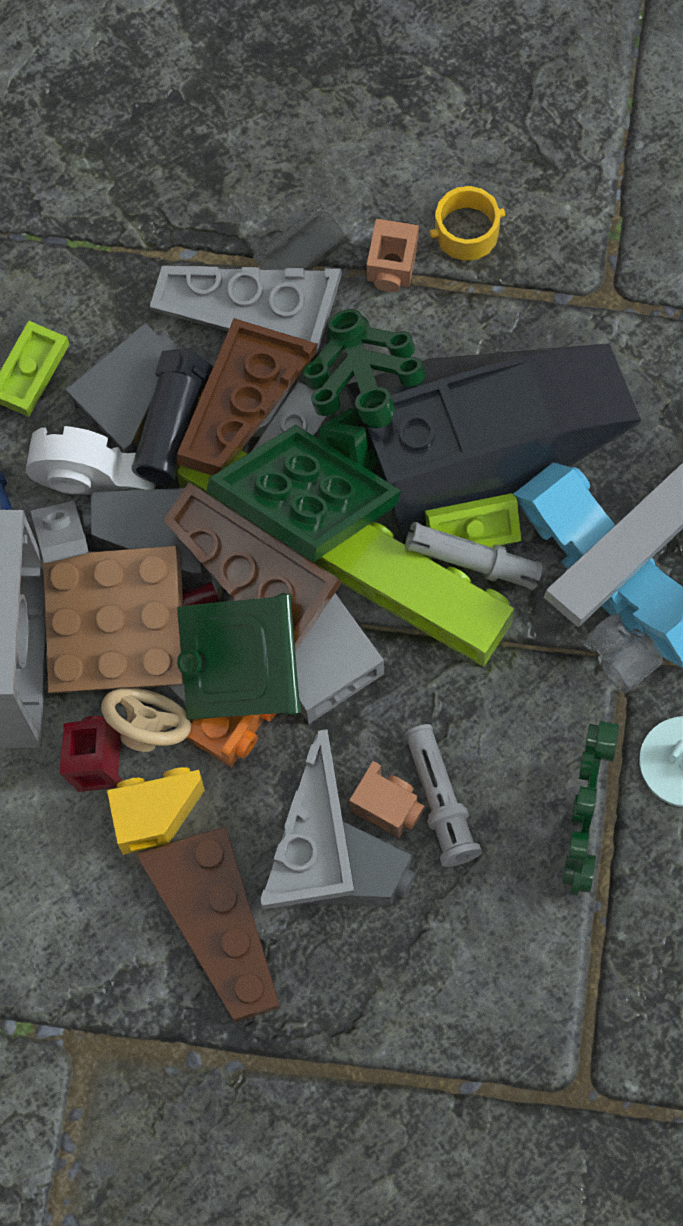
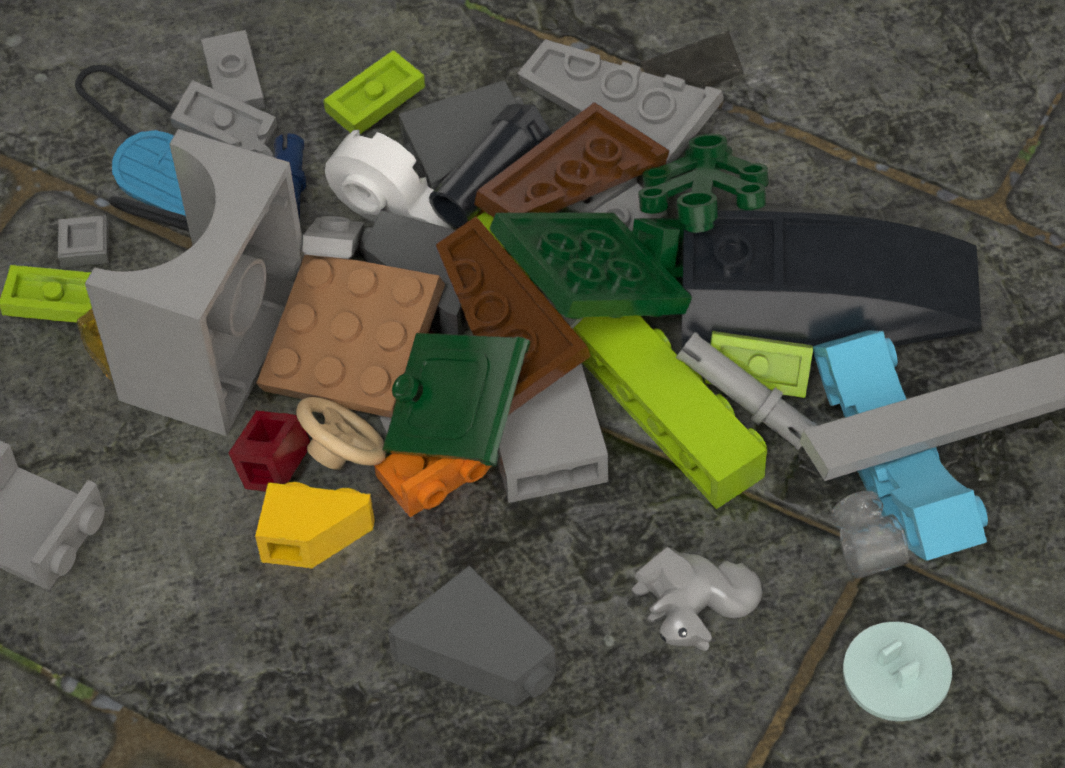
camera: 20 degrees right, 15 degrees down
reddish brown wing [136,826,280,1022] -> none
light grey wing [261,730,354,909] -> none
nougat brick [349,761,425,839] -> none
nougat brick [367,219,419,292] -> none
light grey pin [404,724,482,867] -> none
yellow piece [429,186,505,261] -> none
dark green plant [562,721,619,896] -> none
none -> light grey animal [632,547,763,651]

